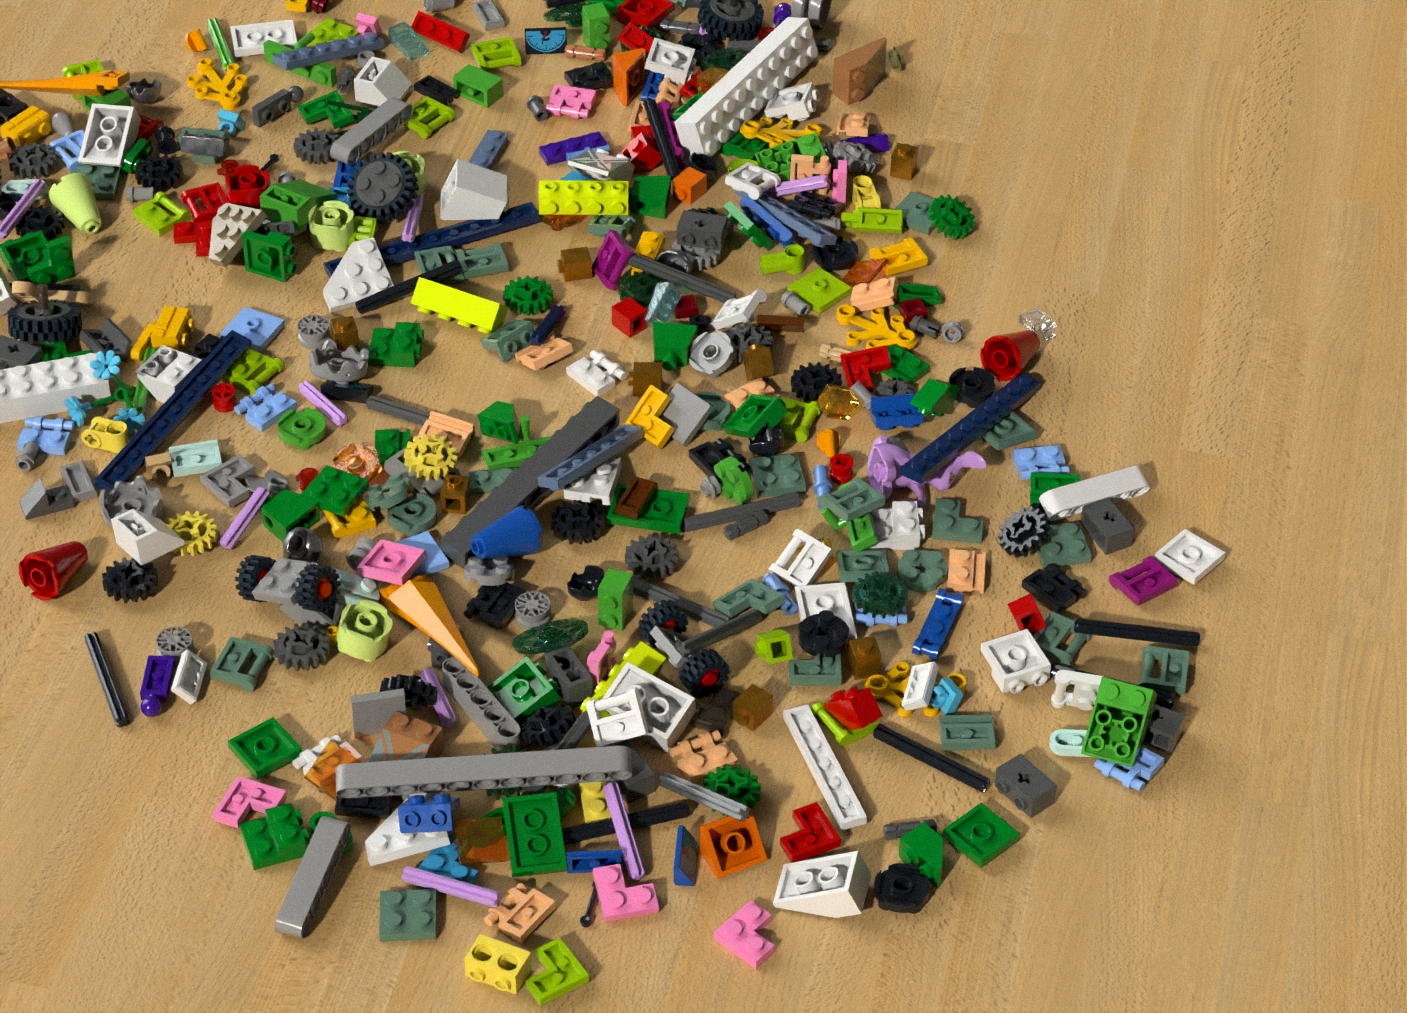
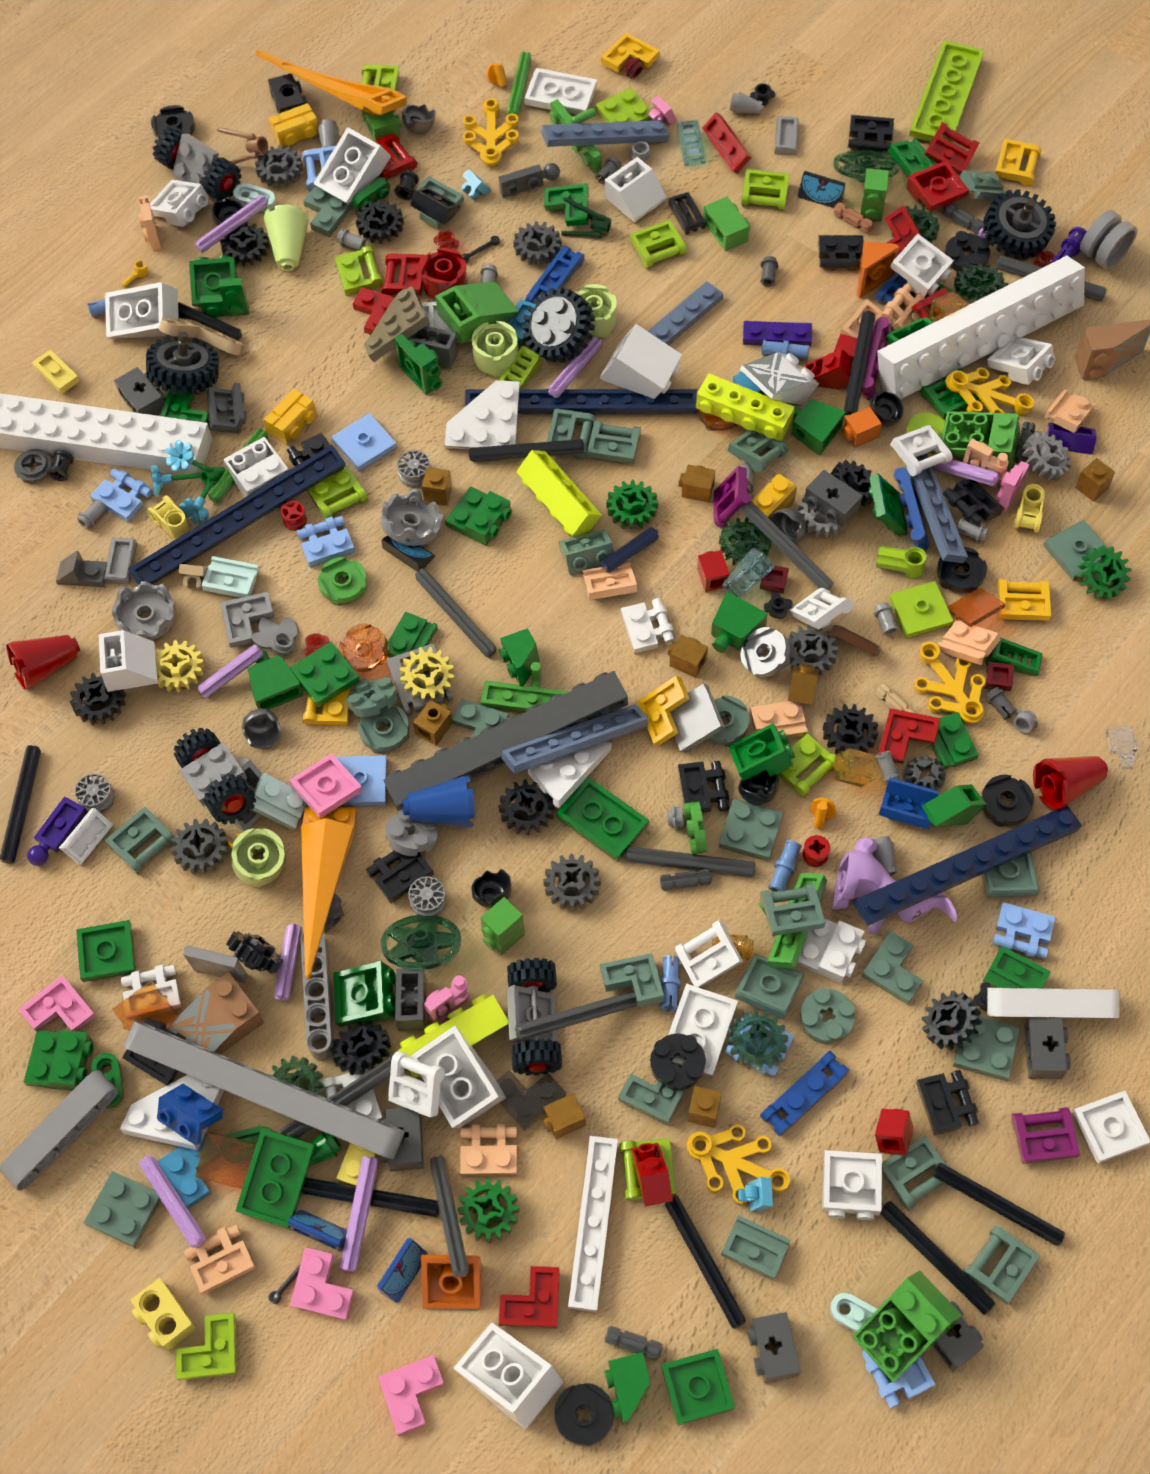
camera: 30 degrees right, 20 degrees up
yellow piece [131,318,159,361] -> none
lavender axle [299,381,348,426] -> none
light grey beam [330,97,413,166] -> none
light grey wheel [346,538,377,571] -> none
light nougat plate [417,411,475,458] -> none
bright pink plate [546,84,596,119] -> none
reddish brown tile [615,476,657,520] -> none
dark grey axle [633,576,730,627] -> none
lime brick [755,629,793,664] -> none
lime hinge [841,207,903,234] -> none
white plate [902,661,939,711] -> none
light nougat plate [947,549,986,594] -> none
white plate [1051,670,1104,711] -> none

